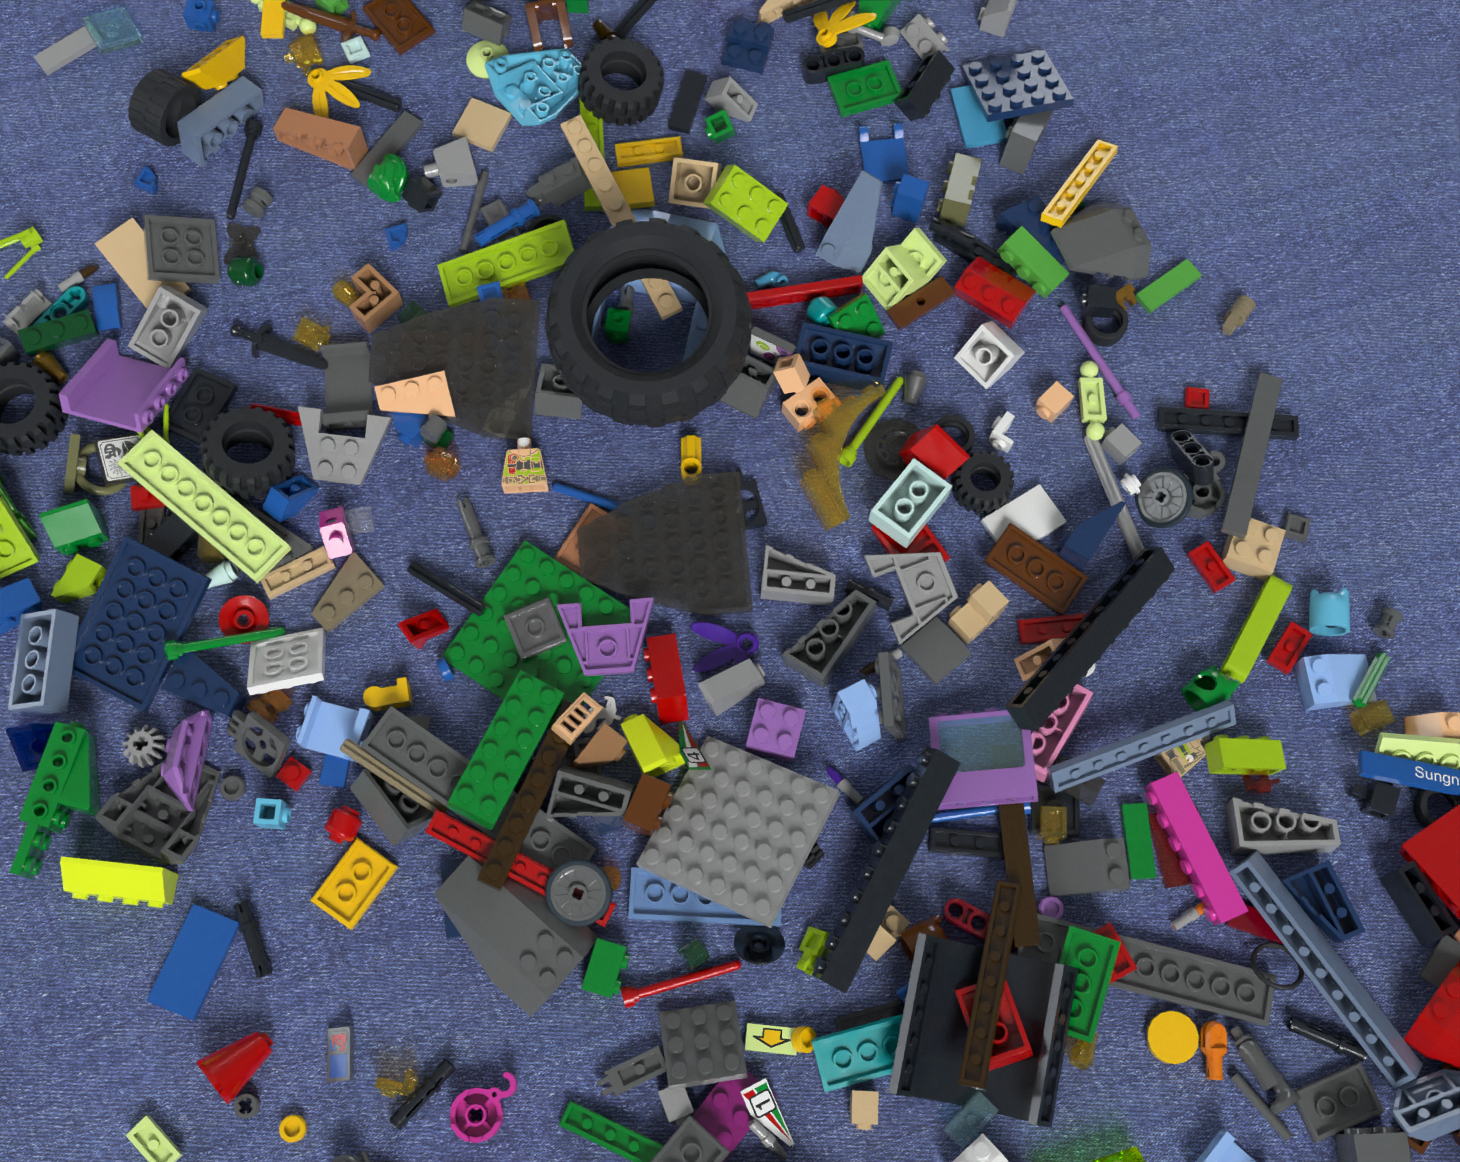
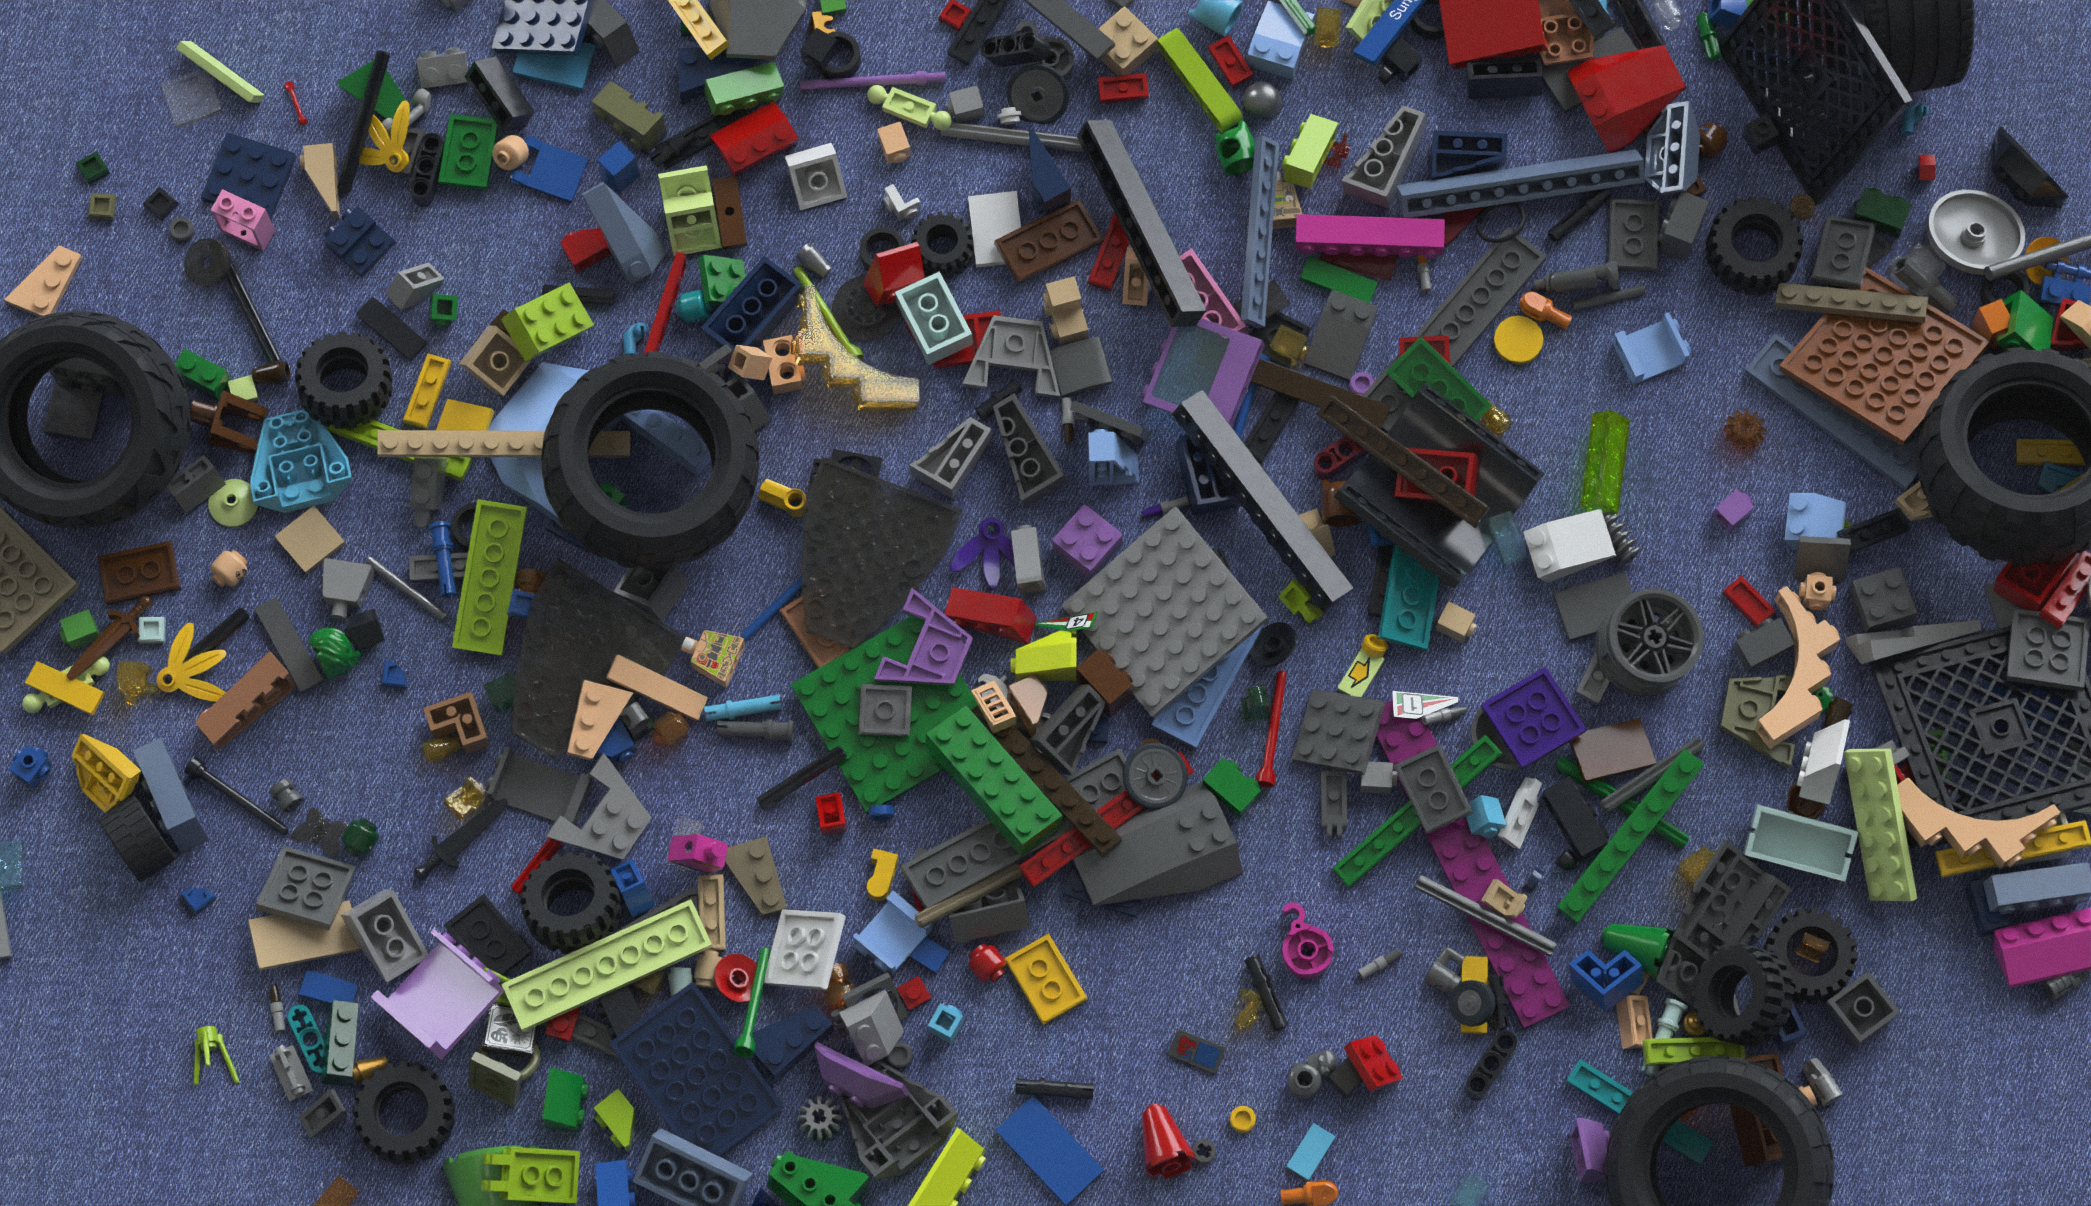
camera: 60 degrees left, 0 degrees up
none -> light nougat head [210,550,248,587]
none -> yellowish green tile [228,375,259,402]
none -> light nougat head [492,135,529,171]
none -> light nougat tile [606,655,708,721]
none -> tan brick [694,950,722,989]
none -> medium azure pin [704,694,782,722]
none -> light grey slope [839,990,904,1066]
none -> flat silver hair [1243,82,1282,119]

